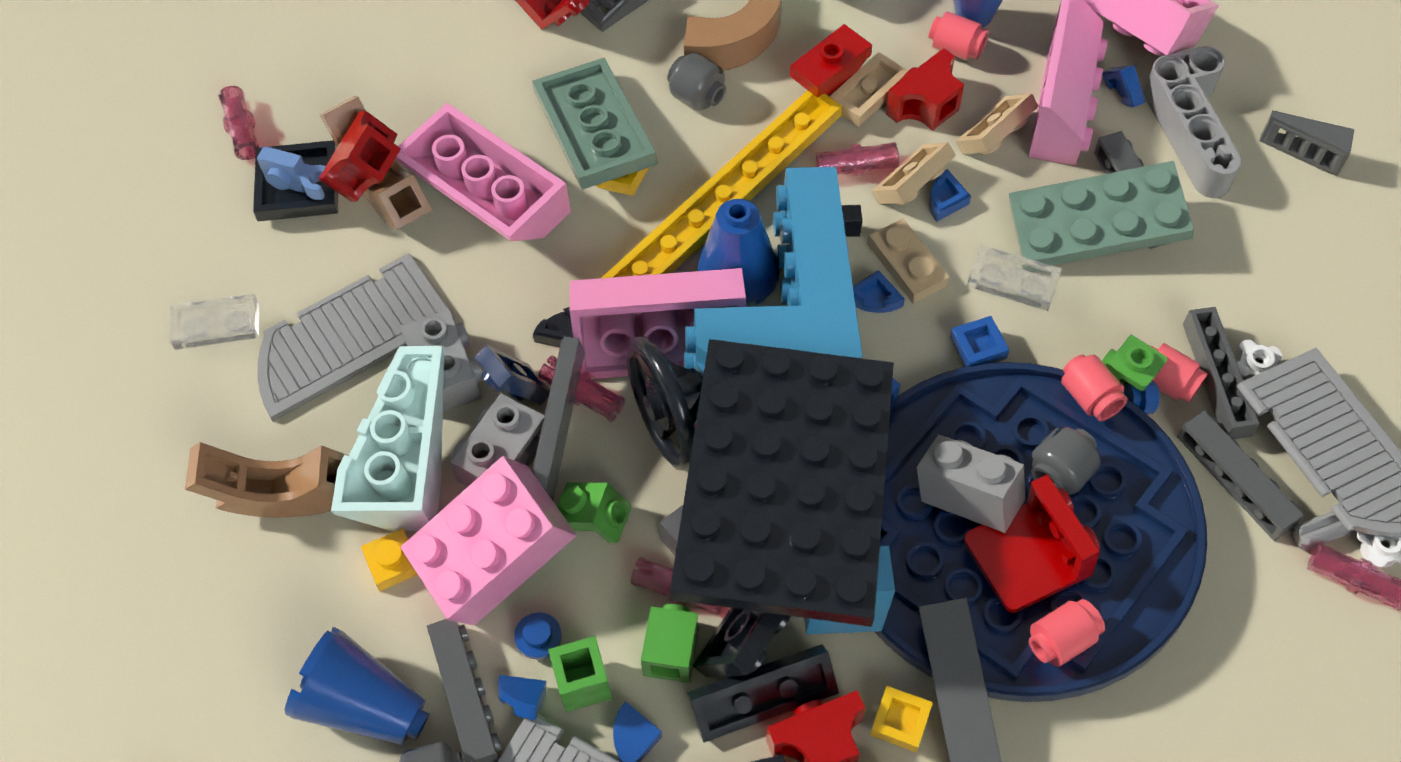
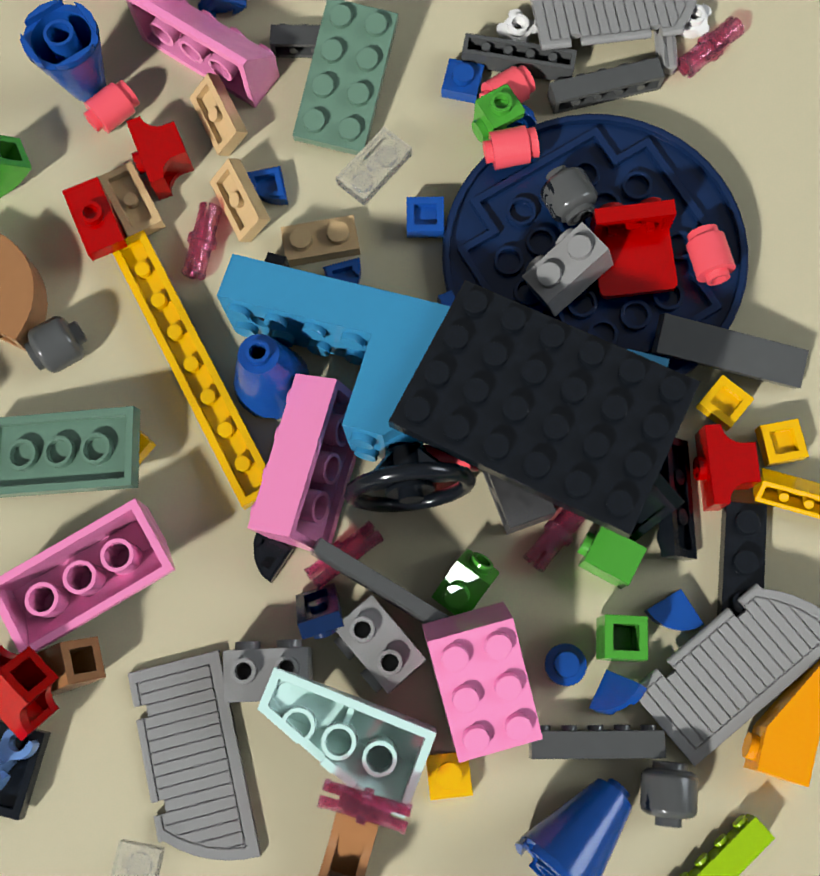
camera: 70 degrees left, 15 degrees up
none -> clear pink pin [318,778,413,835]
none -> blue plate [441,58,484,104]

